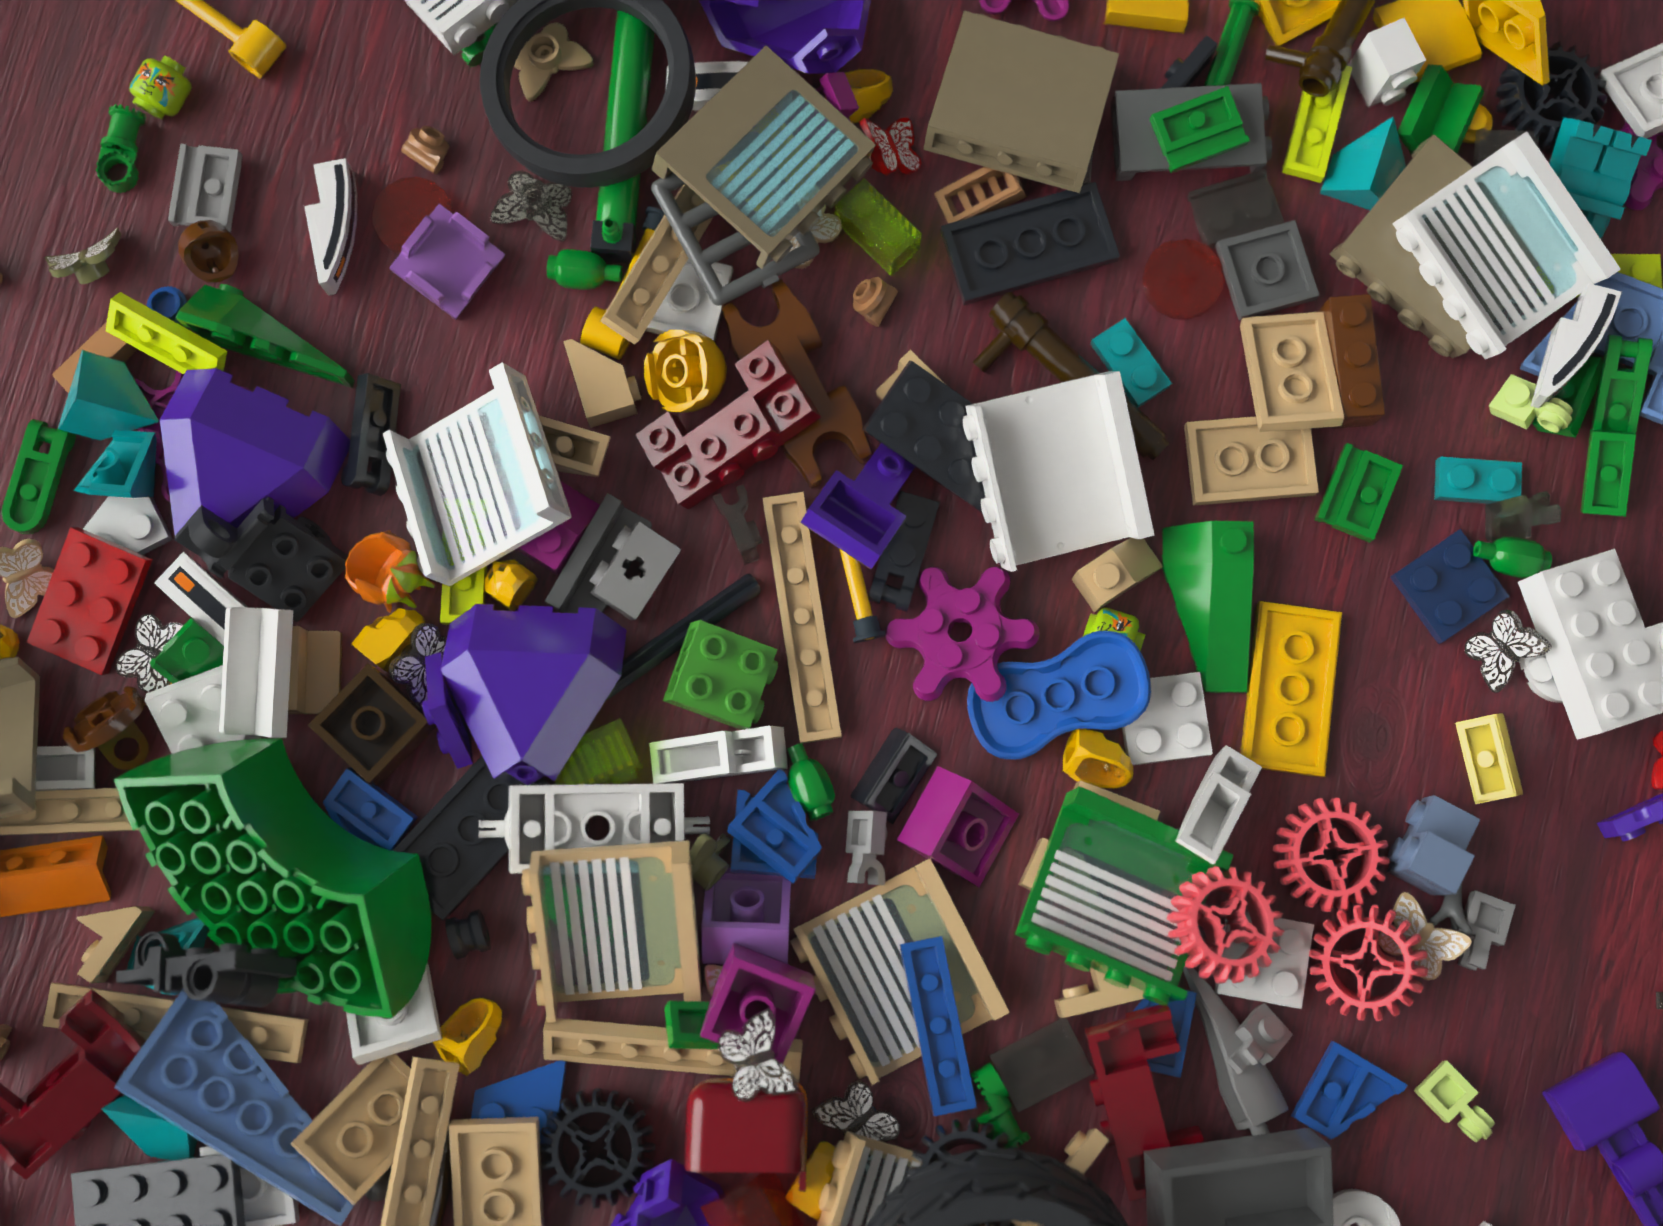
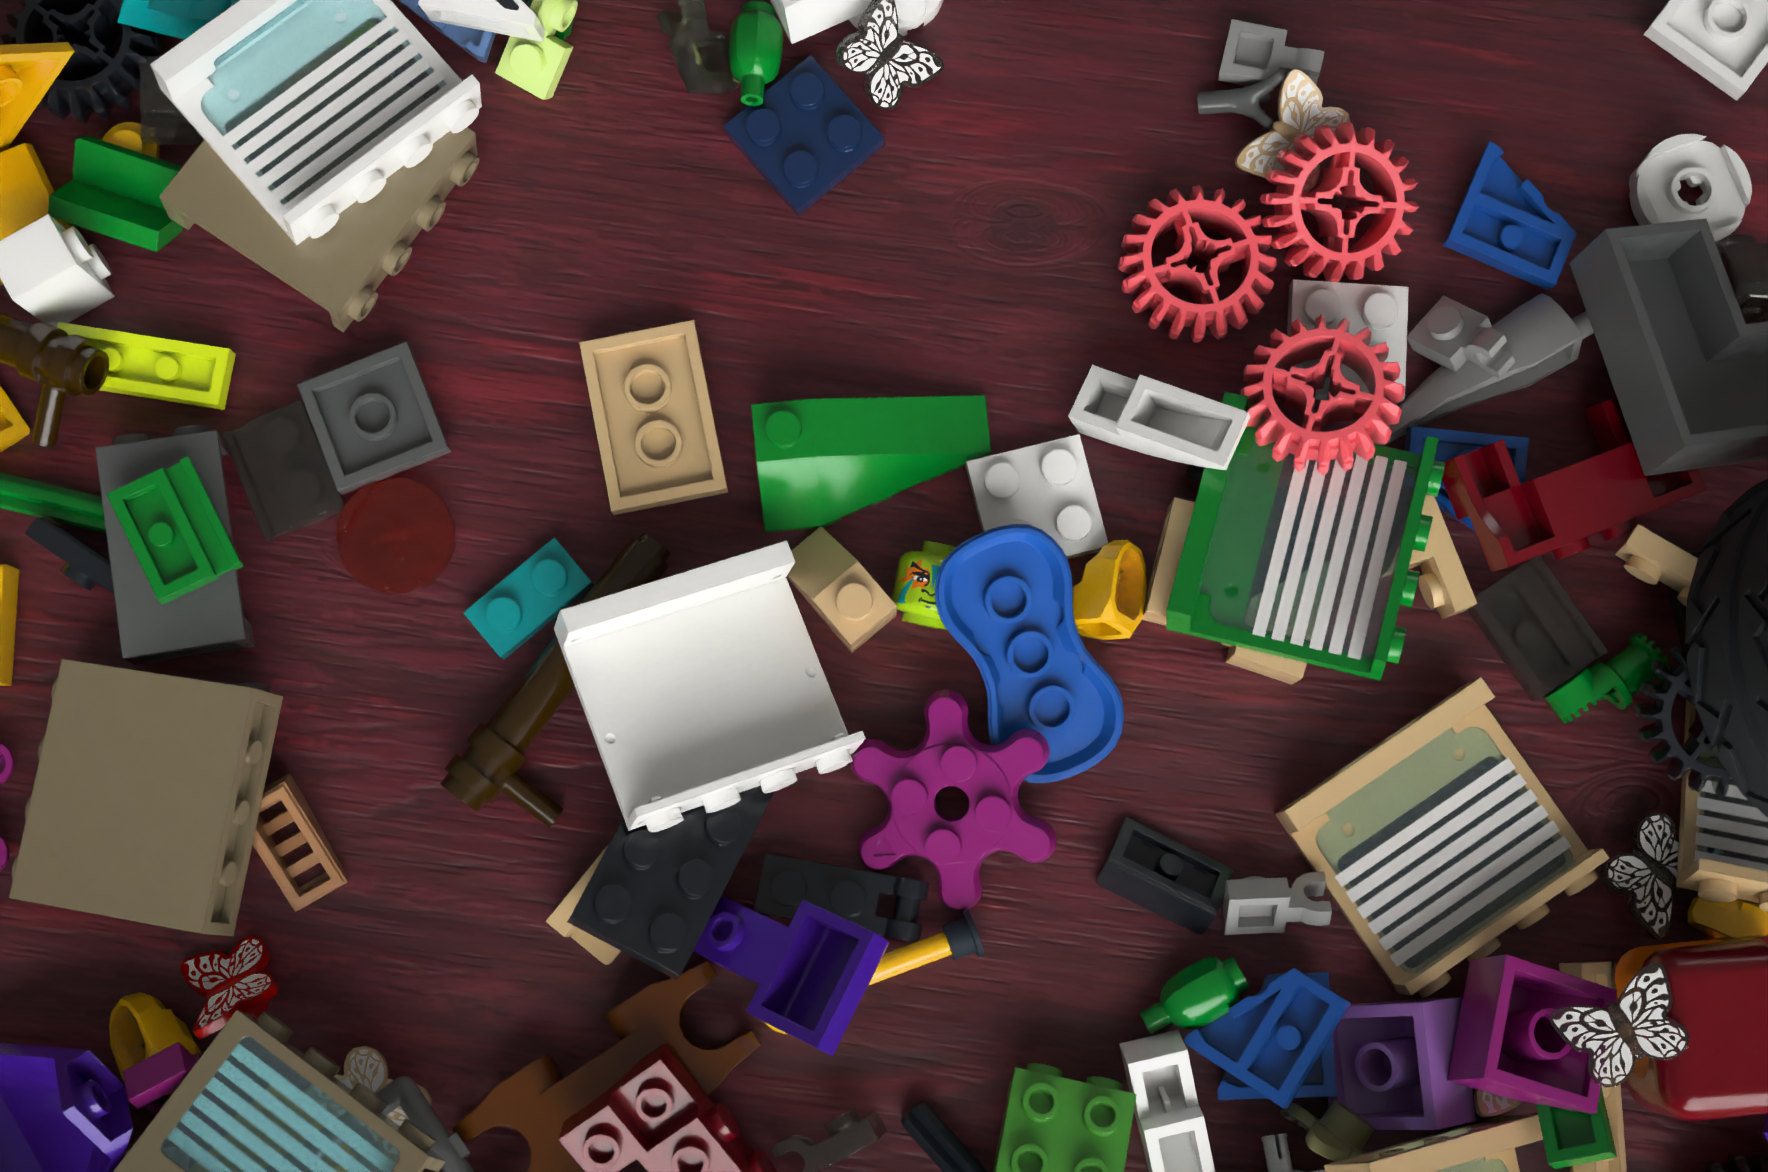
camera: 95 degrees left, 0 degrees up
tan plate [763,492,842,743] -> none
clear neon green brick [835,178,922,276] -> none
medium nougat plate [853,277,898,327] -> none
magenta slope [897,766,1019,887] -> none
blue plate [899,936,977,1116] -> none
black plate [940,182,1120,306] -> none
tan plate [1240,312,1344,432] -> none
yellow tile [1240,601,1342,777] -> none
green plate [1315,443,1403,543] -> none
reddish brown brick [1318,294,1385,429] -> none
teal slope [1320,116,1406,210] -> none
sand blue brick [1386,795,1481,896] -> none
yellowish green plate [1413,1061,1495,1142] -> none
teal plate [1434,456,1522,506] -> none
light yellow slope [1455,713,1523,804] -> none

